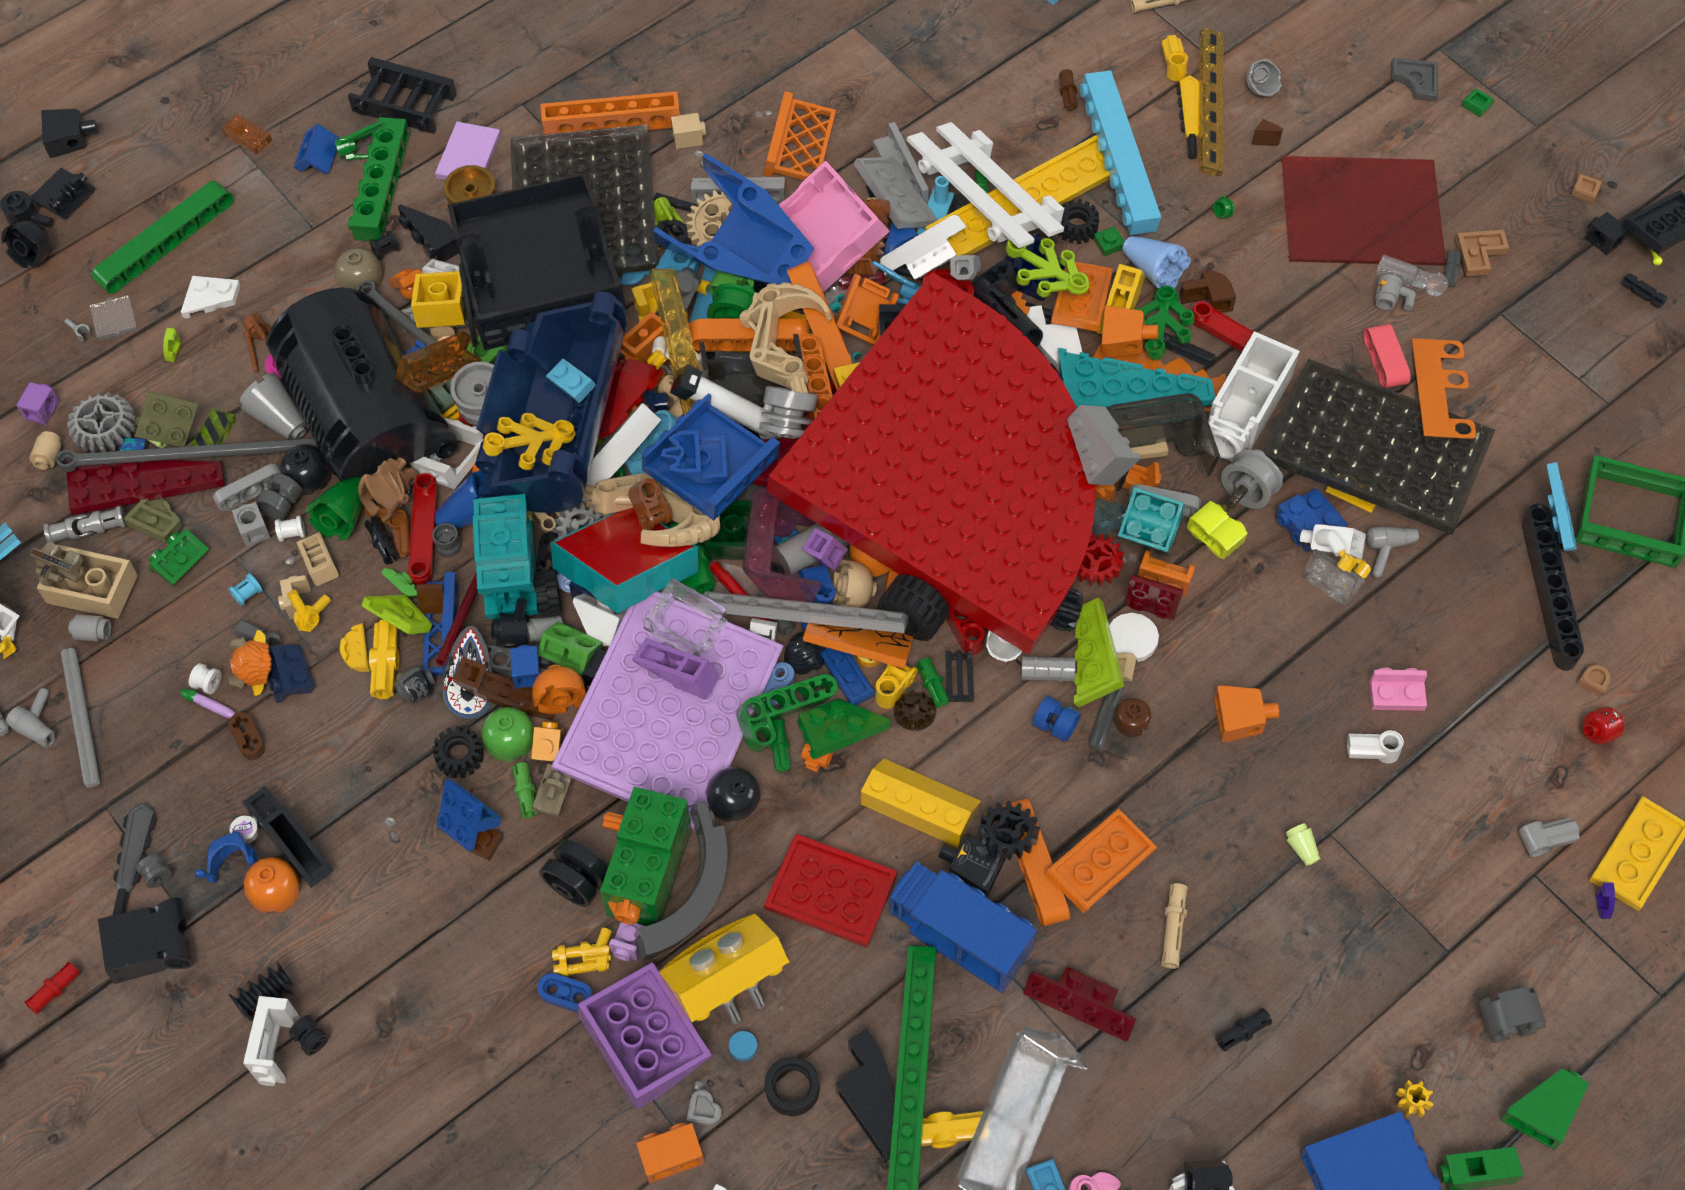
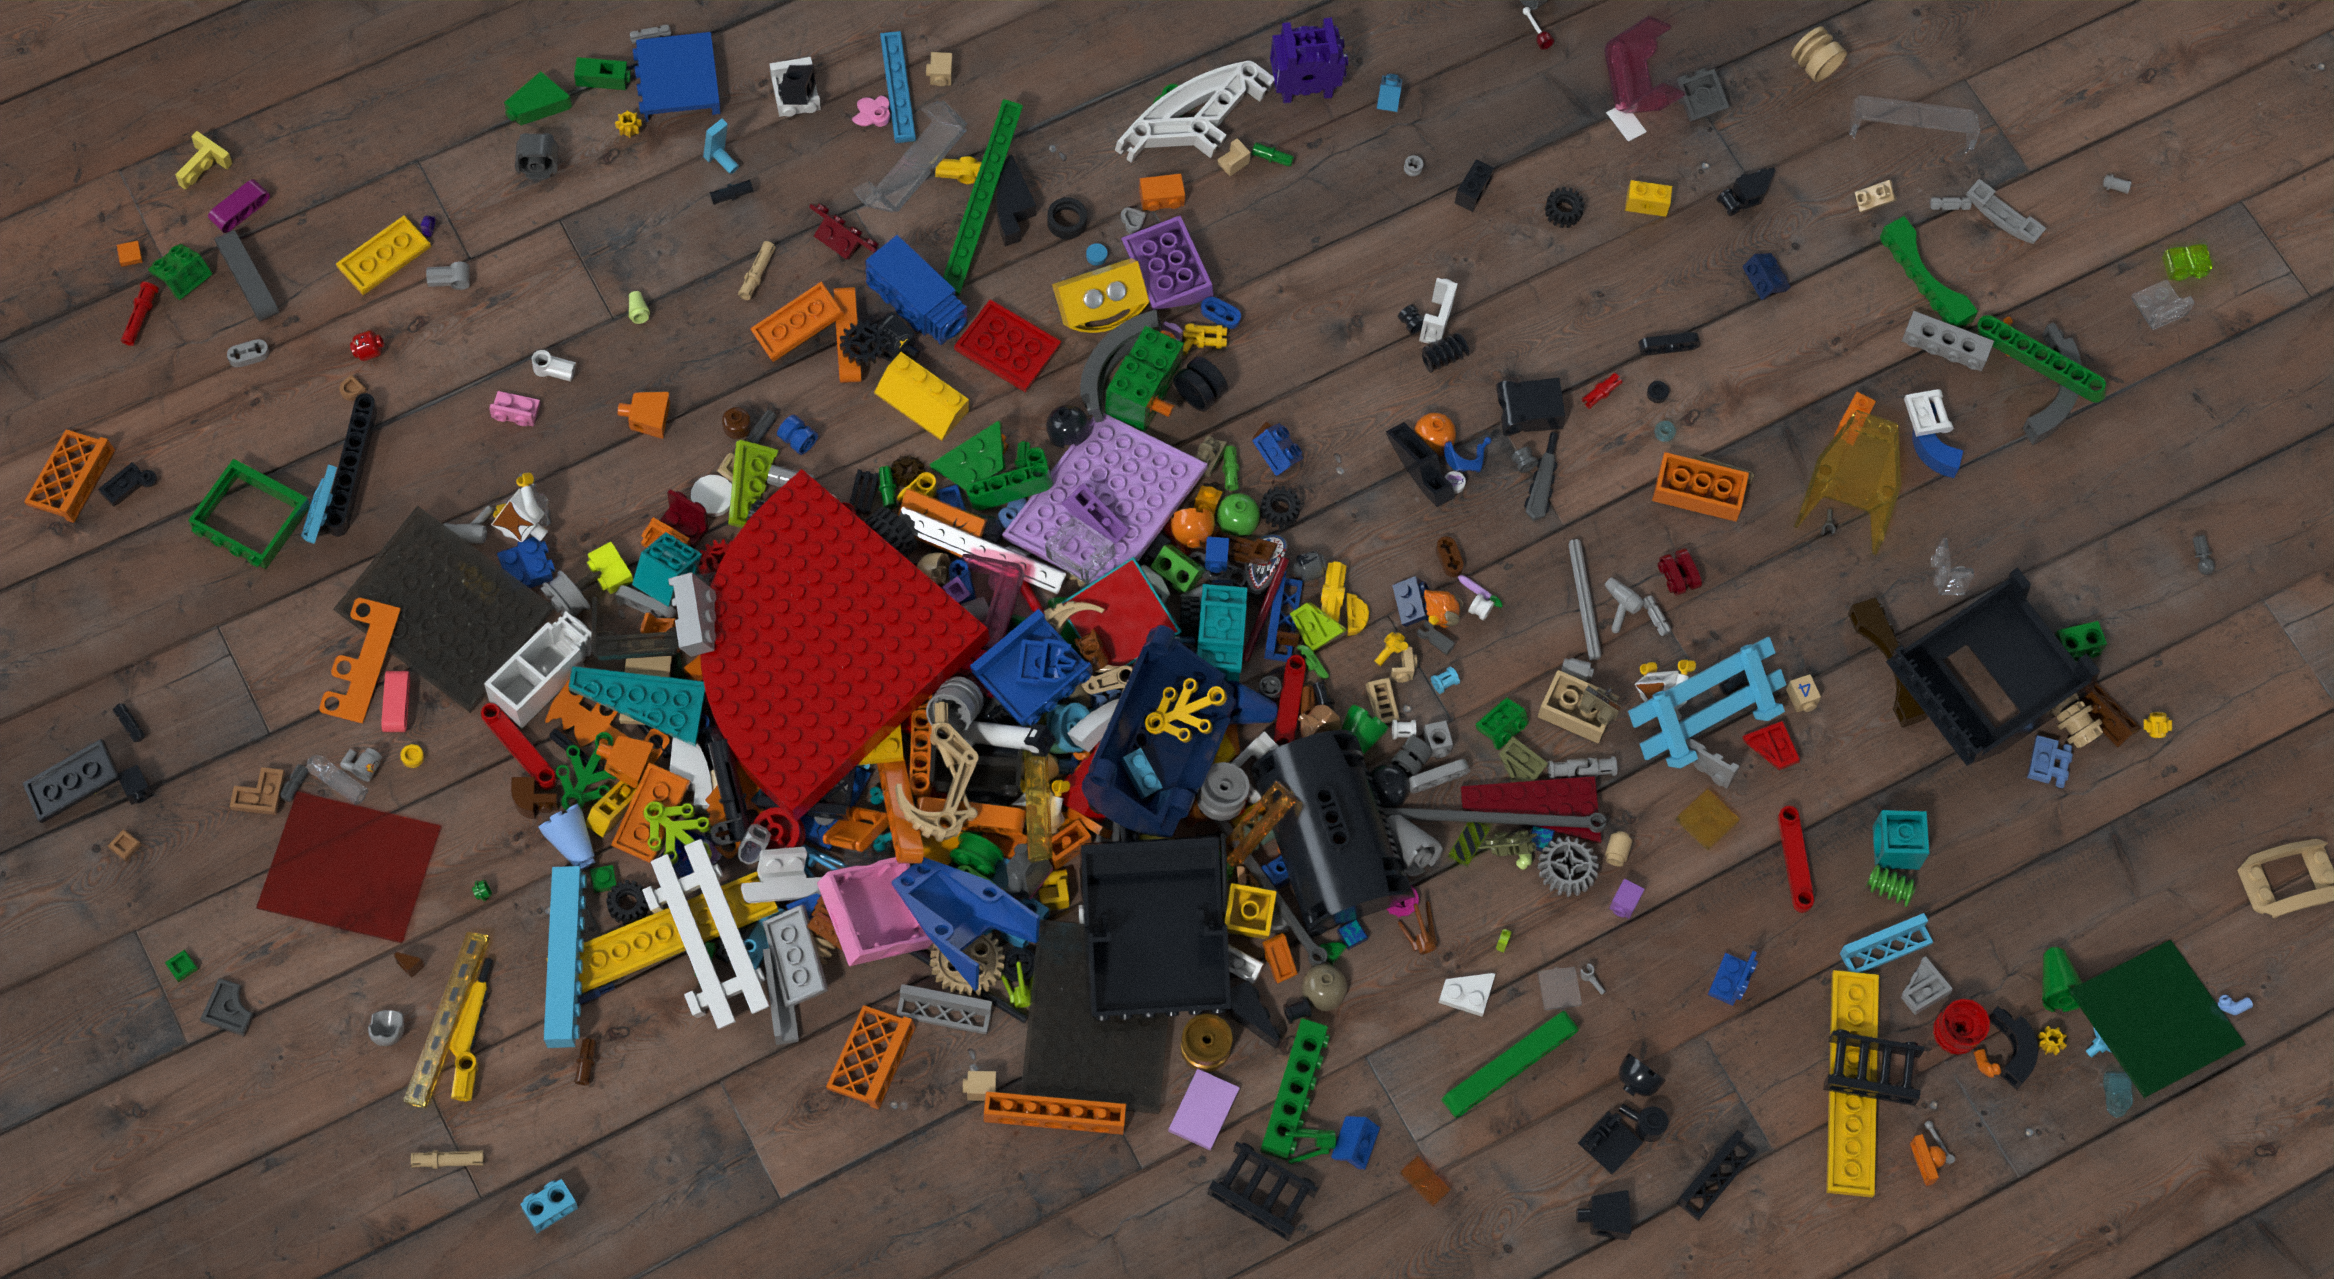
camera: 175 degrees left, 5 degrees up
none -> yellow tile [400,744,424,768]
none -> medium azure piece [703,118,739,174]

